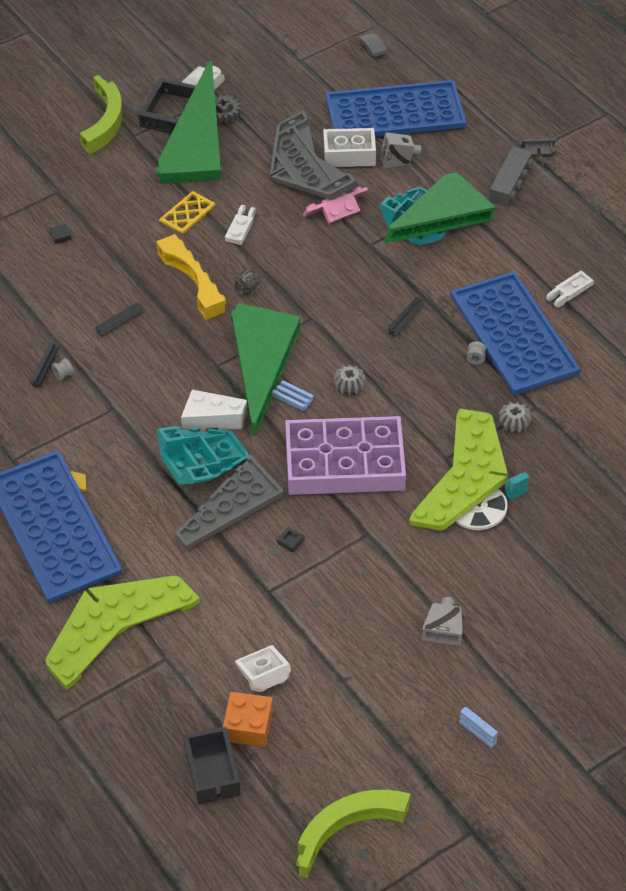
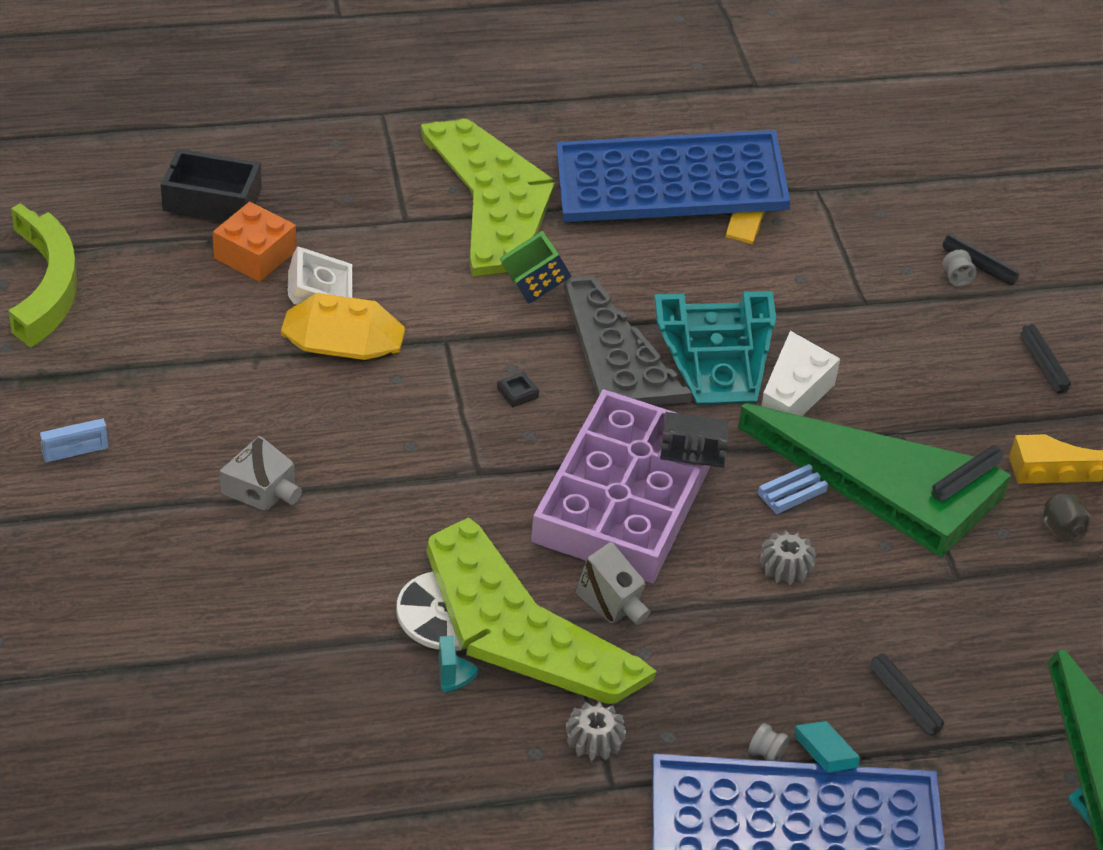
camera: 110 degrees right, 5 degrees down
none -> yellow wedge [281,293,405,360]
none -> piece [500,231,572,304]
none -> light grey torso [575,542,651,625]
none -> black hinge [660,412,729,468]
none -> teal tile [794,721,860,773]
none -> black axle [931,445,1004,501]

